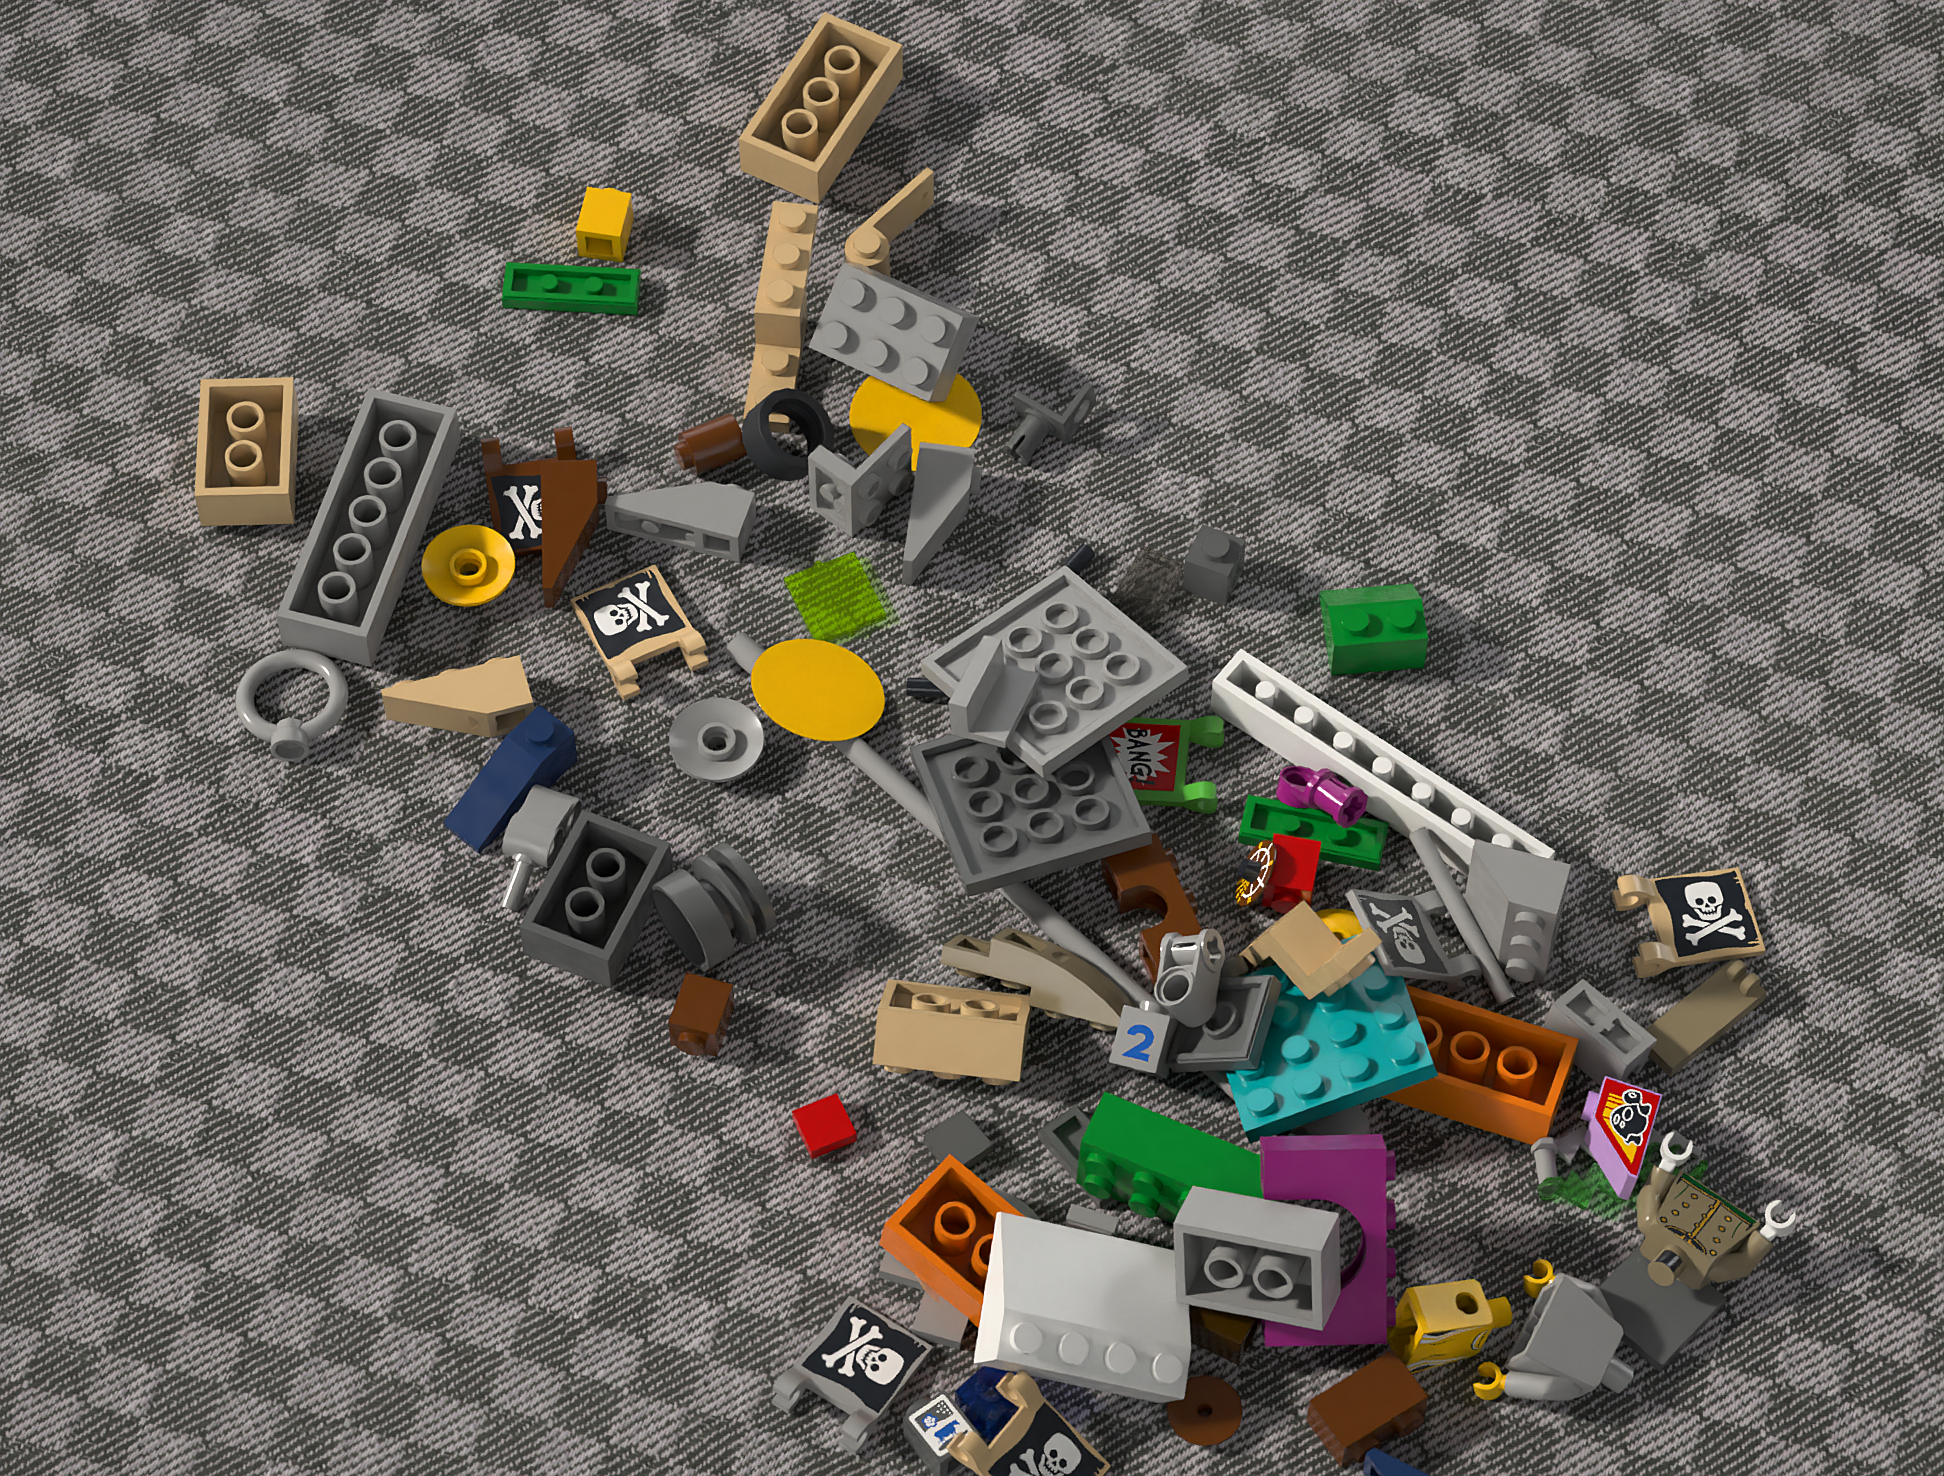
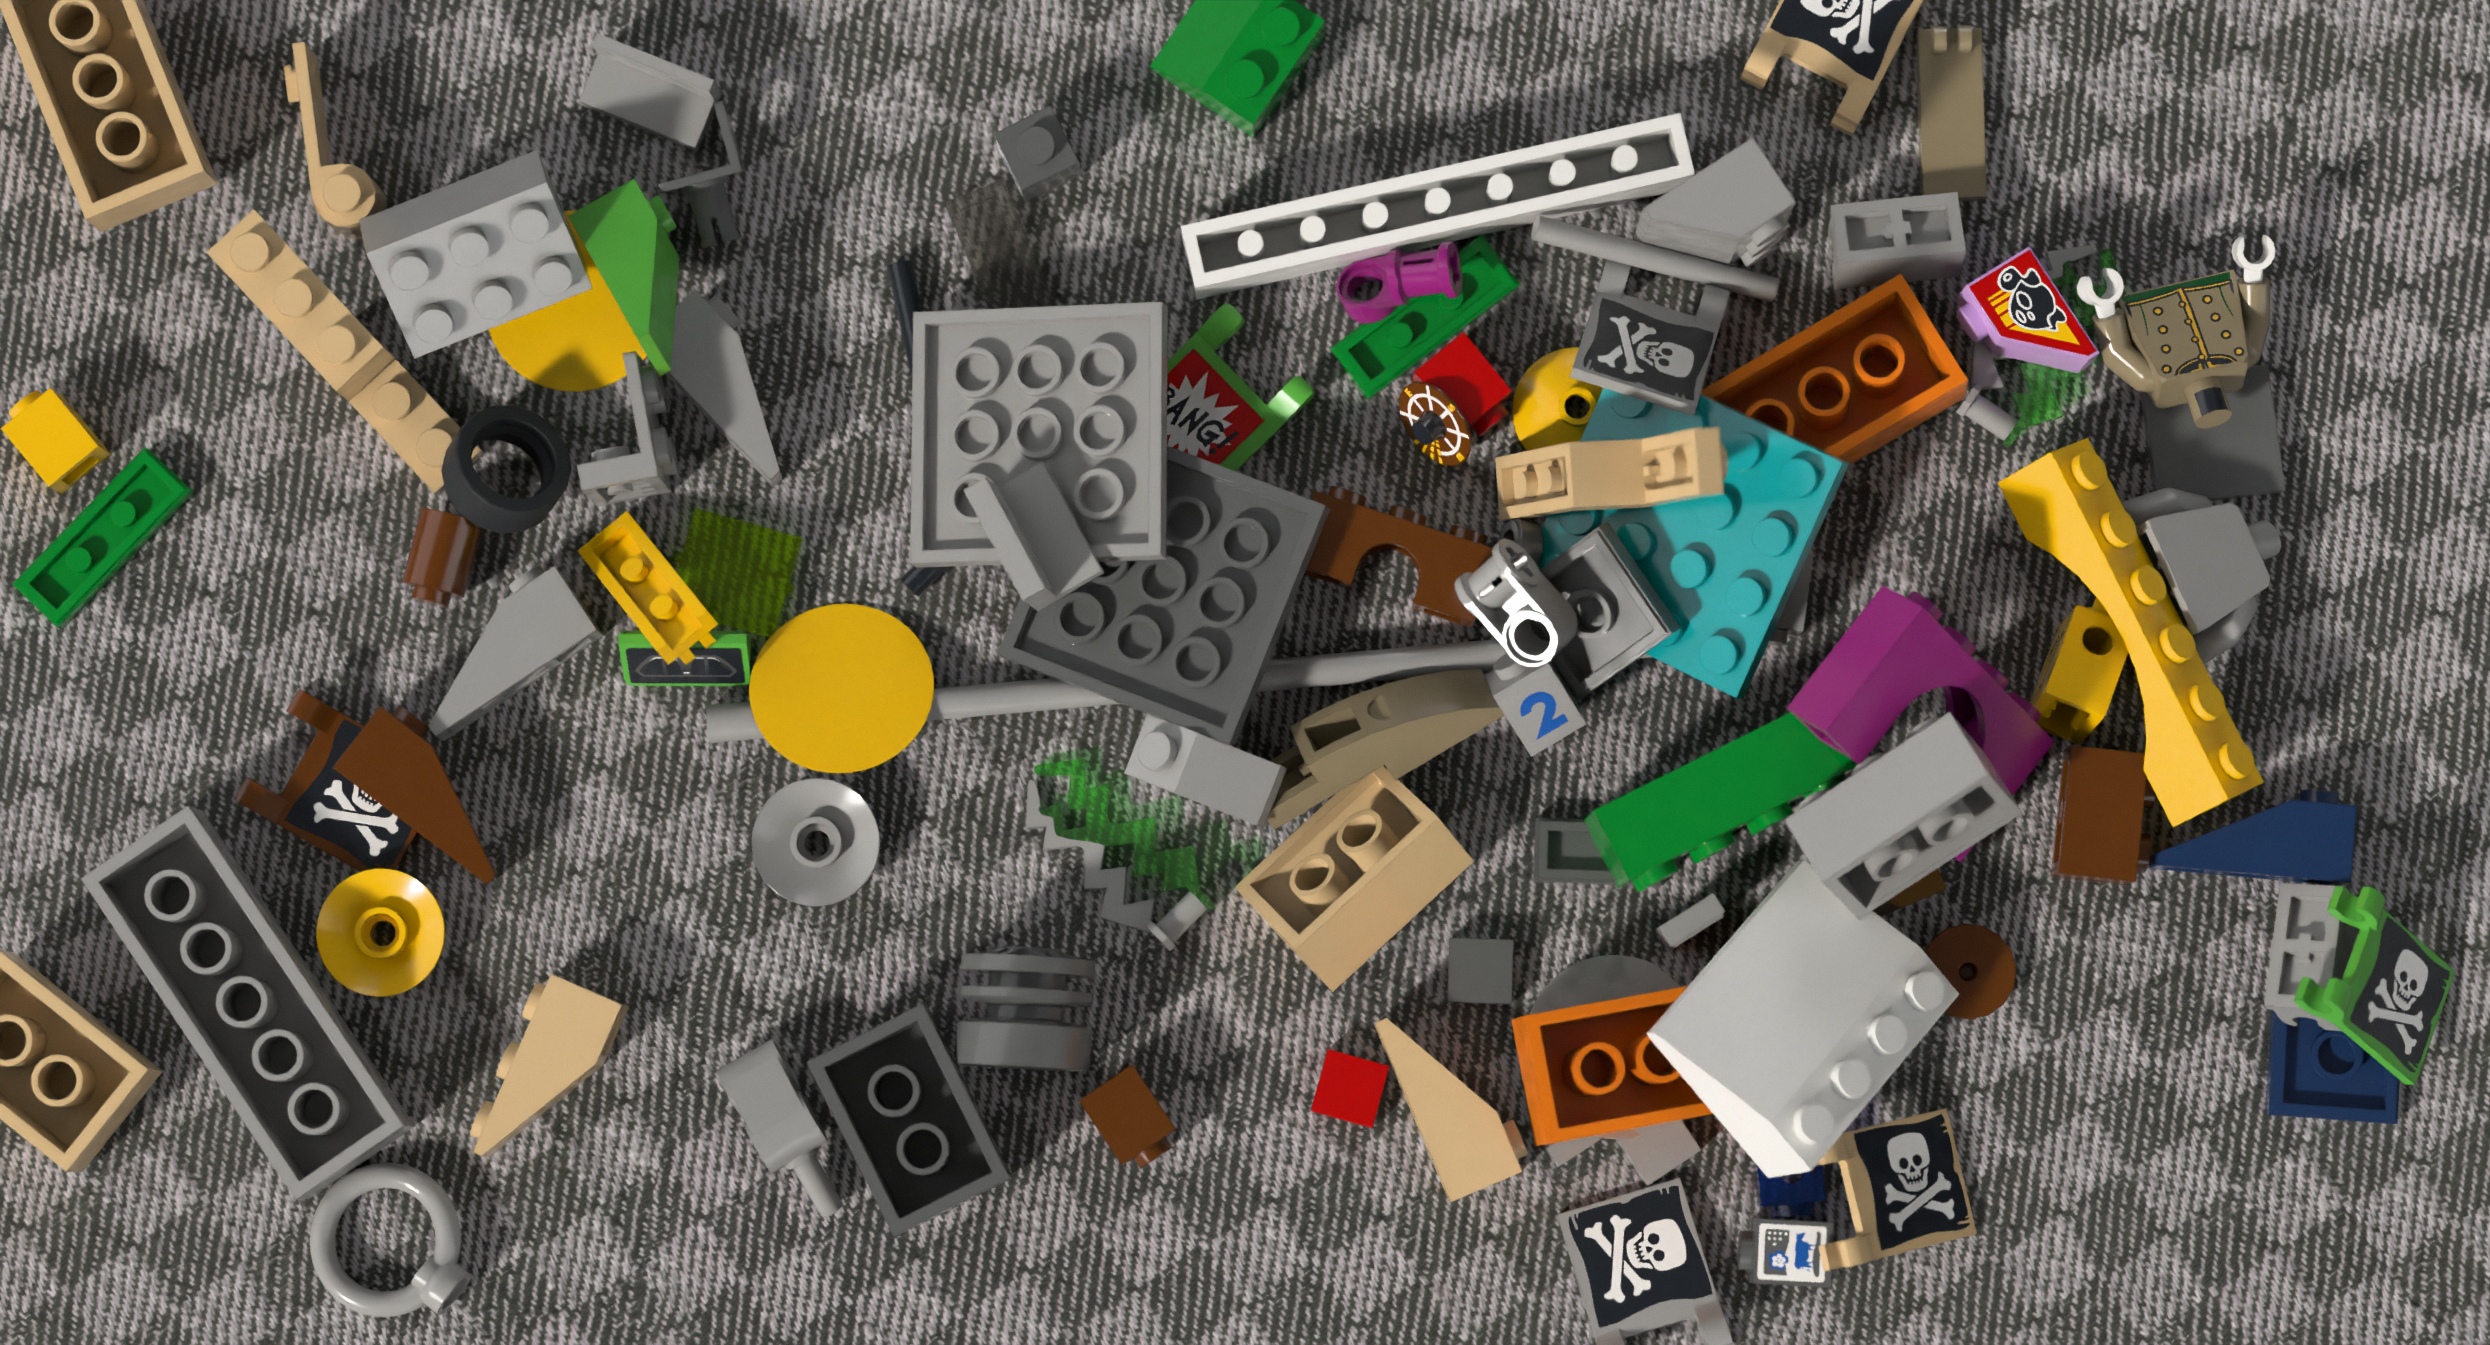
camera: 45 degrees left, 25 degrees up
dark blue slope [444,705,578,854] -> none
flag [570,564,709,700] -> none
none -> bright green slope [568,179,679,376]
none -> yellow hinge [578,511,718,665]
none -> light grey panel [579,33,722,152]
none -> slope [618,631,753,686]
none -> piece [1026,758,1215,951]
none -> light grey slope [1124,714,1287,828]
none -> tan slope [1374,1018,1528,1202]
none -> yellow arch [1998,438,2264,827]

